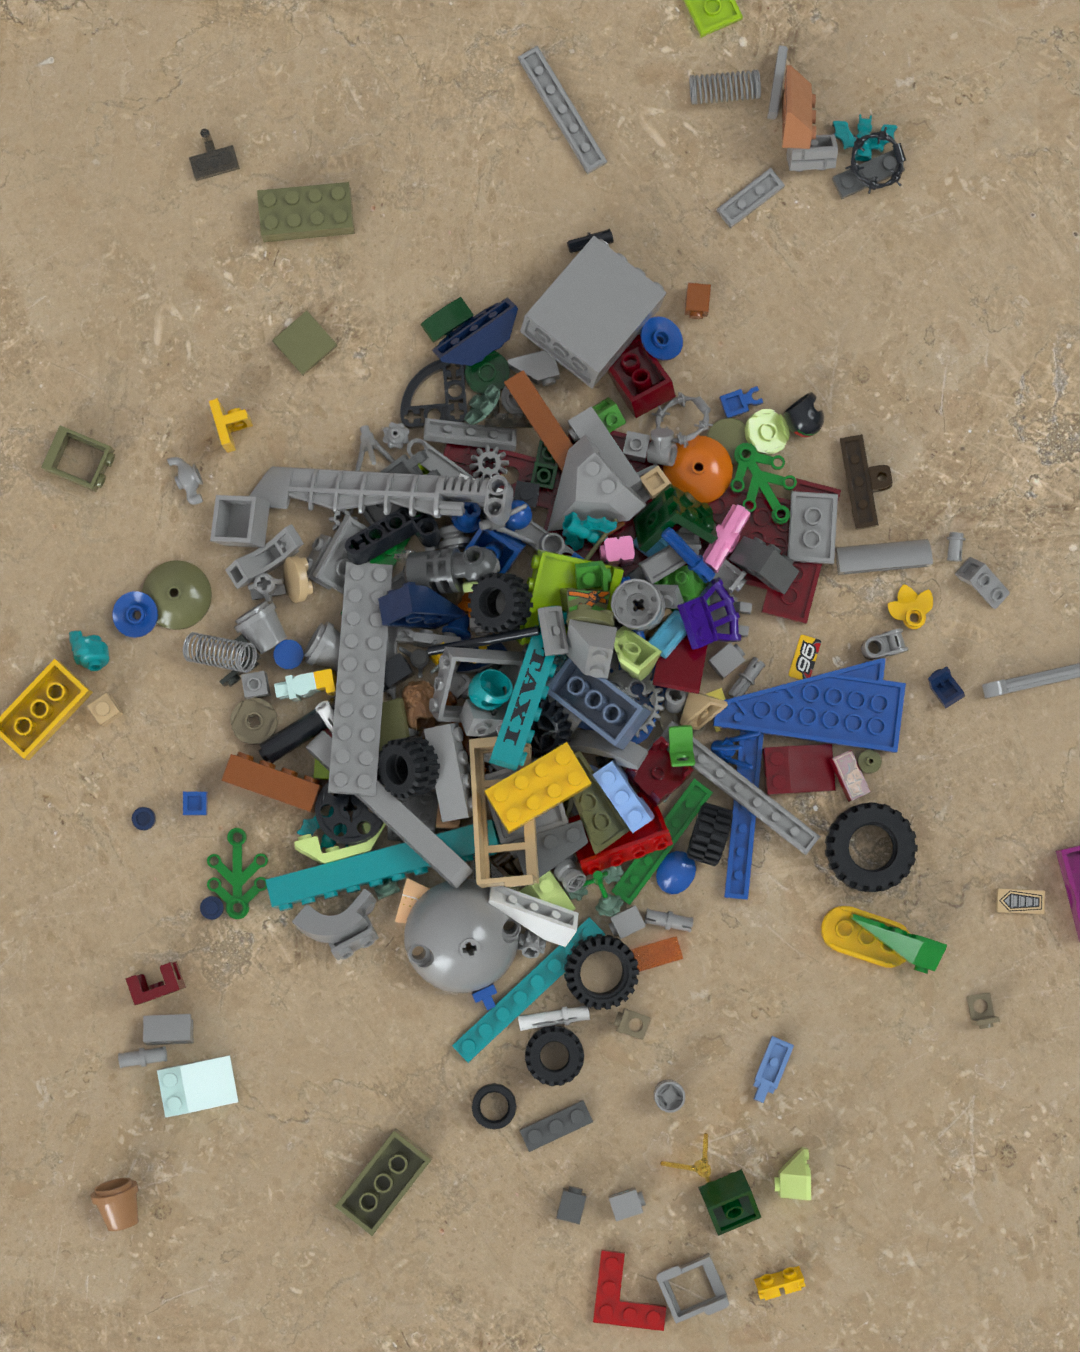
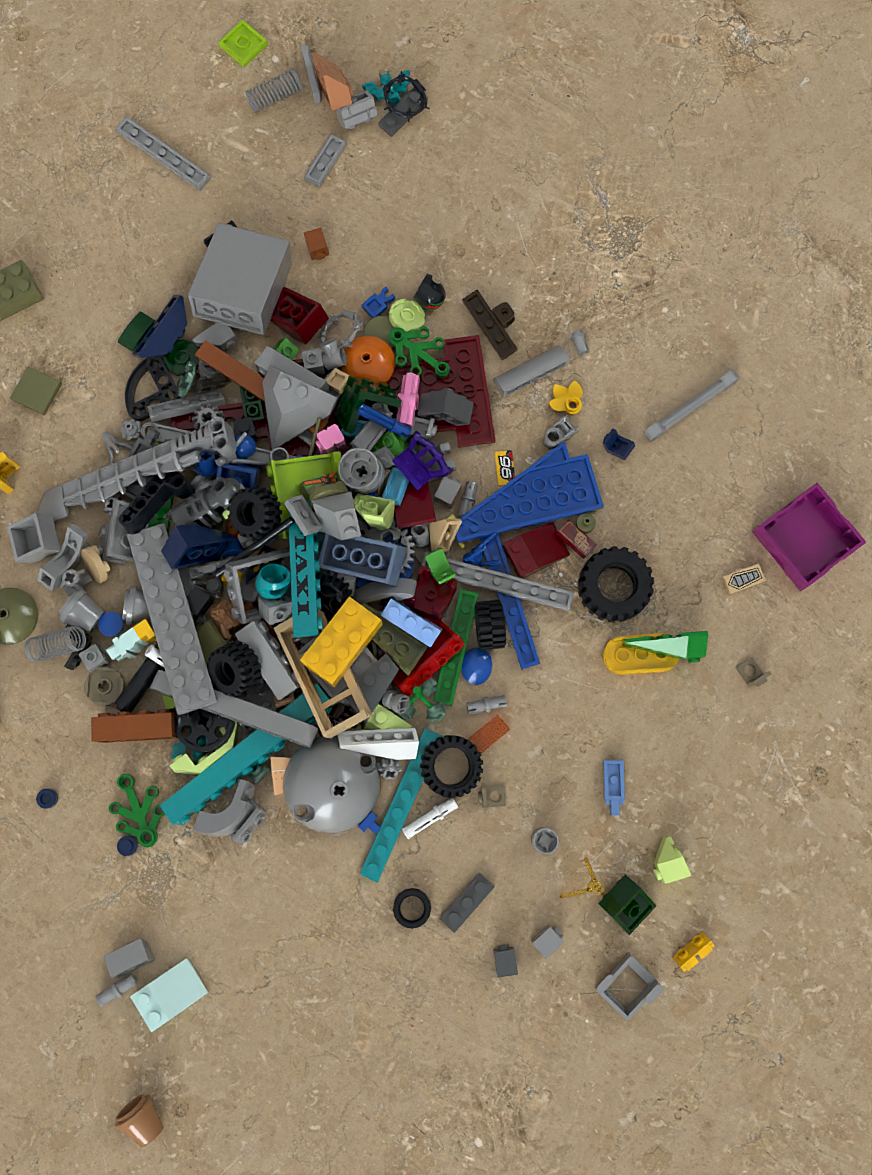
camera: 25 degrees left, 5 degrees down
dark red panel [126,961,186,1005] -> none
blue tile [183,792,208,815] -> none
olive brick [335,1128,433,1236] -> none
black tyre [525,1025,584,1086] -> none
teal animal [562,512,617,551] -> none
bright green bracket [575,561,612,592] -> none
red plate [593,1249,667,1331] -> none
light grey brick [608,905,646,939] -> none
blue dish [641,317,683,360] -> none
light grey tile [787,491,838,564] -> none
light grey bracket [955,557,1010,609] -> none

